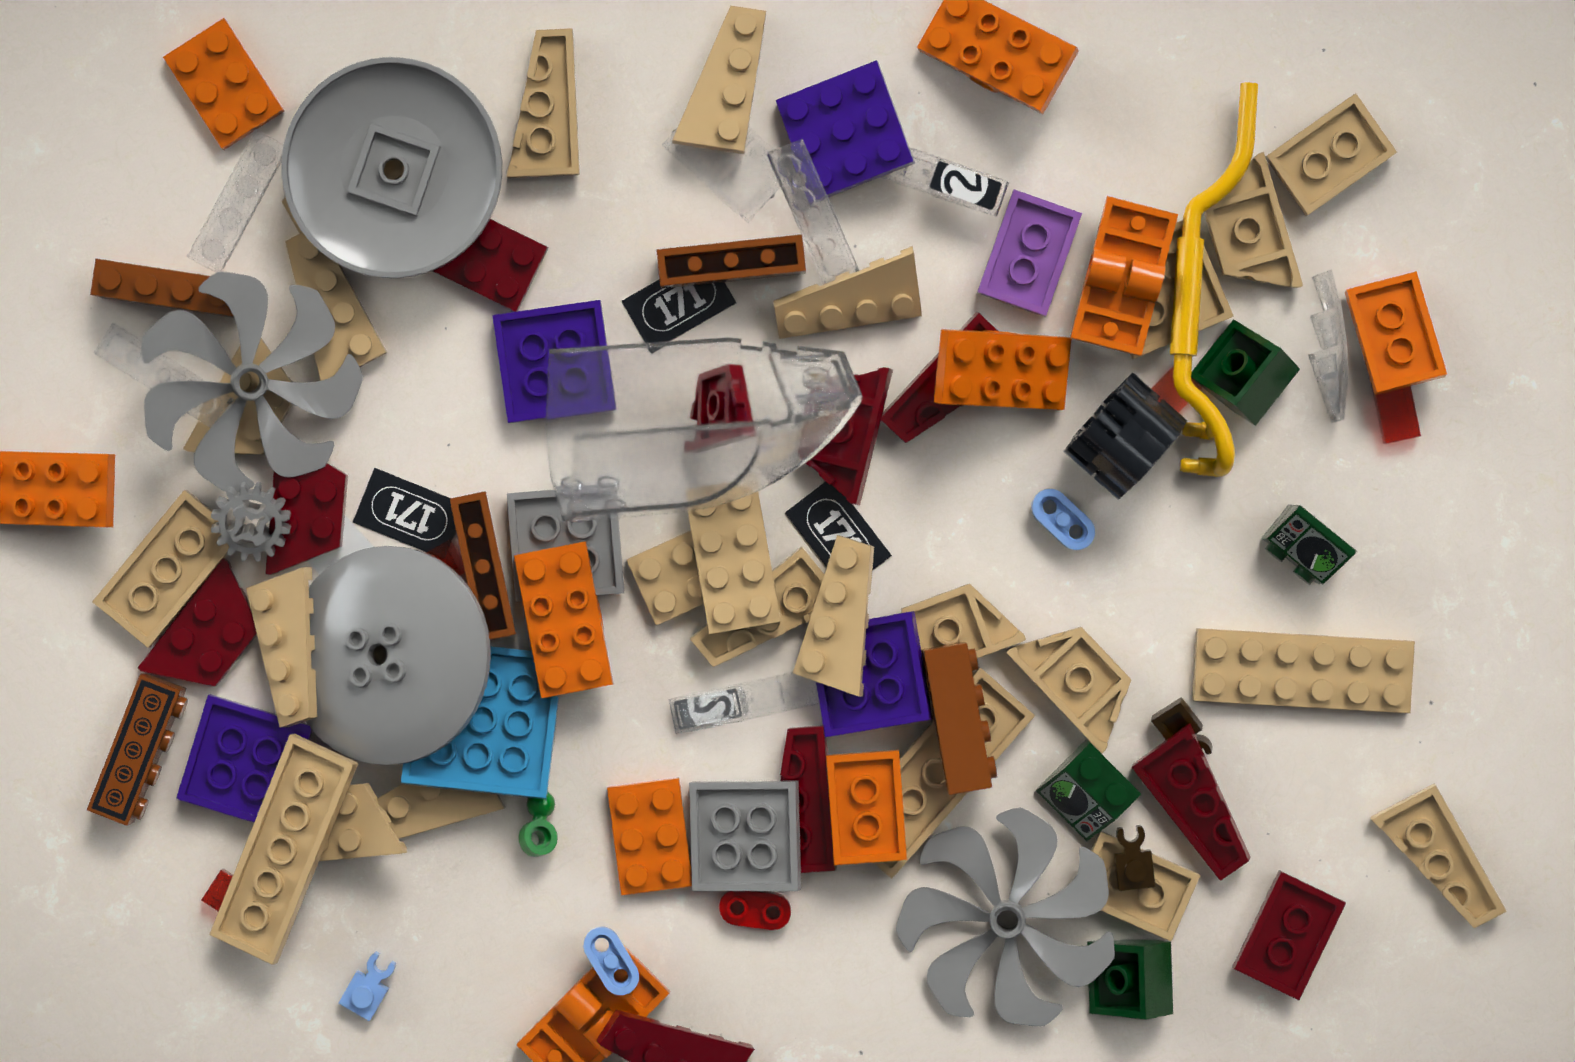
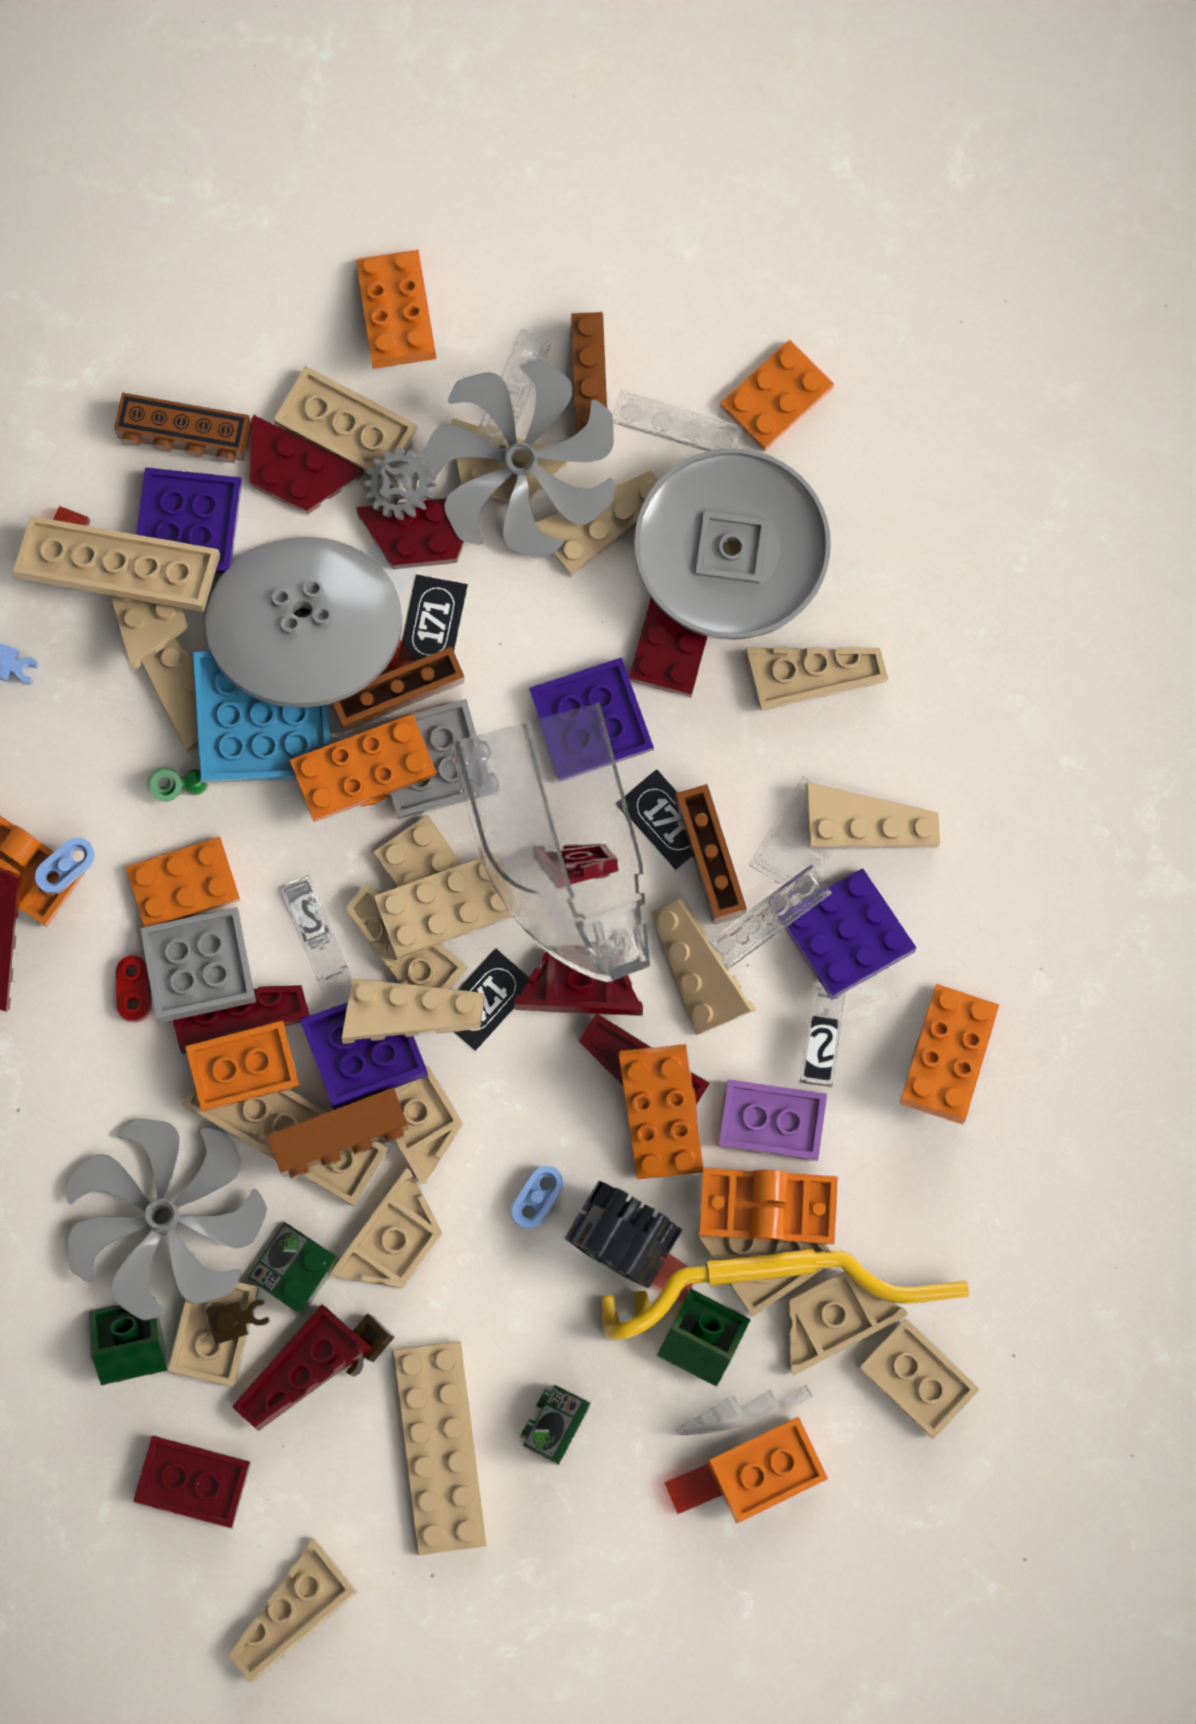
camera: 80 degrees right, 10 degrees down
tan wing [246,567,317,728] -> none

